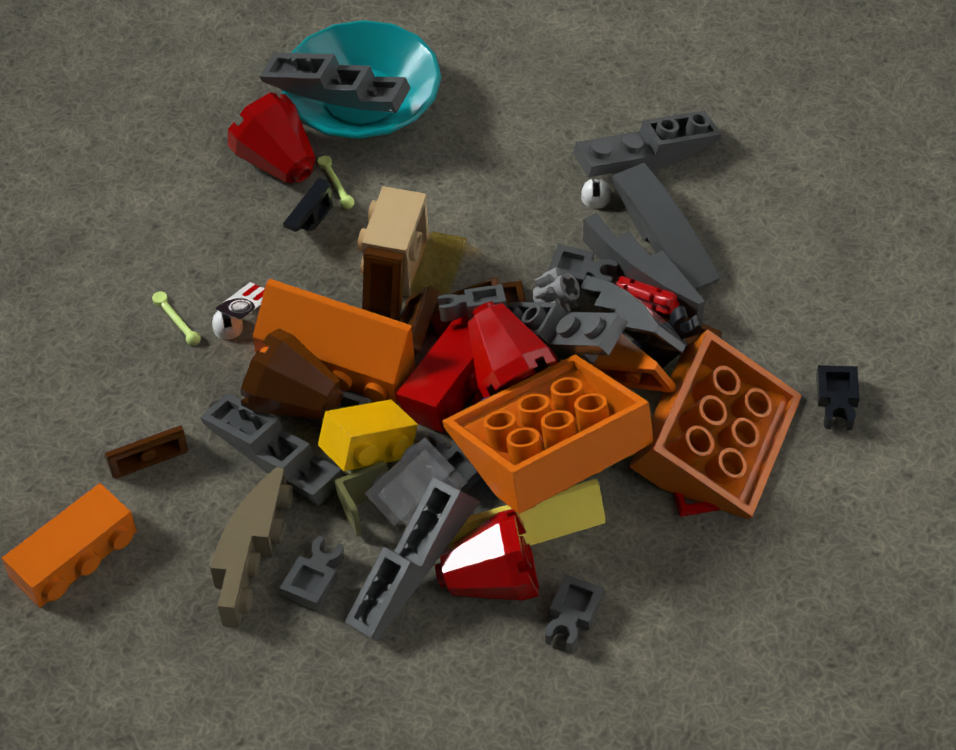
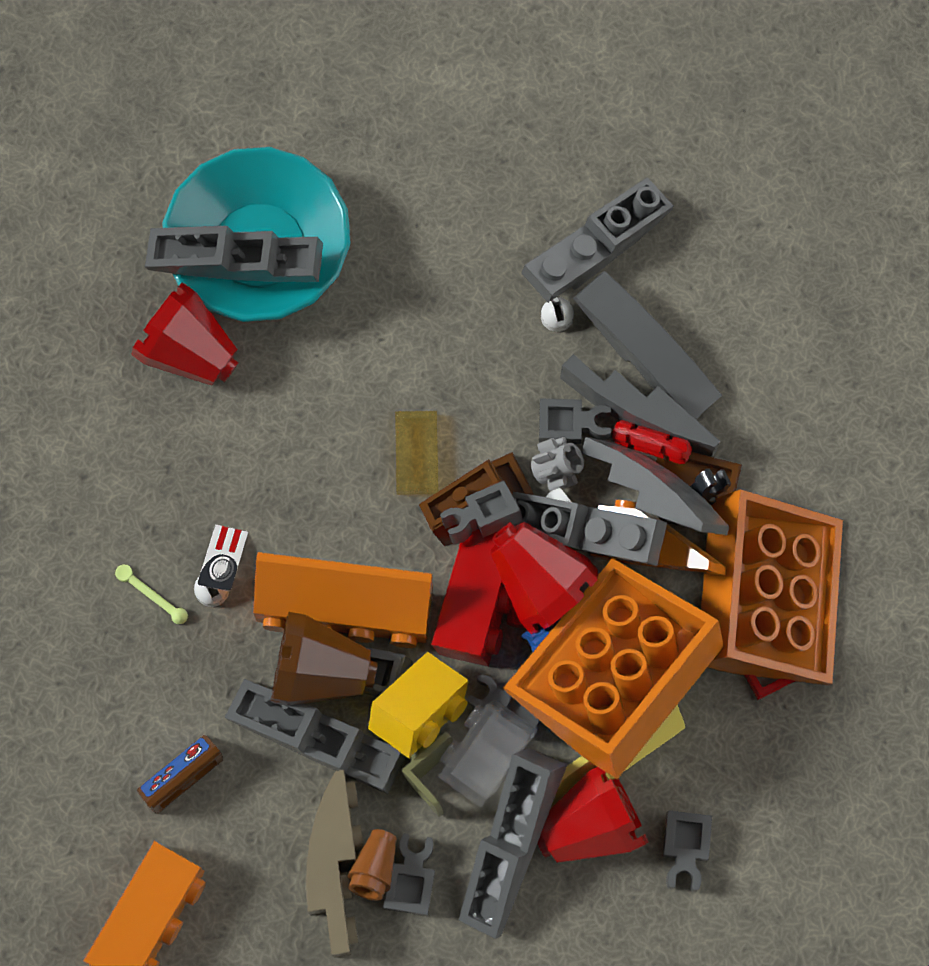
camera: 20 degrees left, 20 degrees up
black tile [283,178,333,232] -> none
yellowish green hinge [317,155,354,209] -> none
tan brick [358,186,430,297] -> none
reddish brown tile [362,247,405,321] -> none
reddish brown tile [399,285,440,355] -> none
black plate [816,365,860,430] -> none
none -> dark orange cone [348,829,397,900]

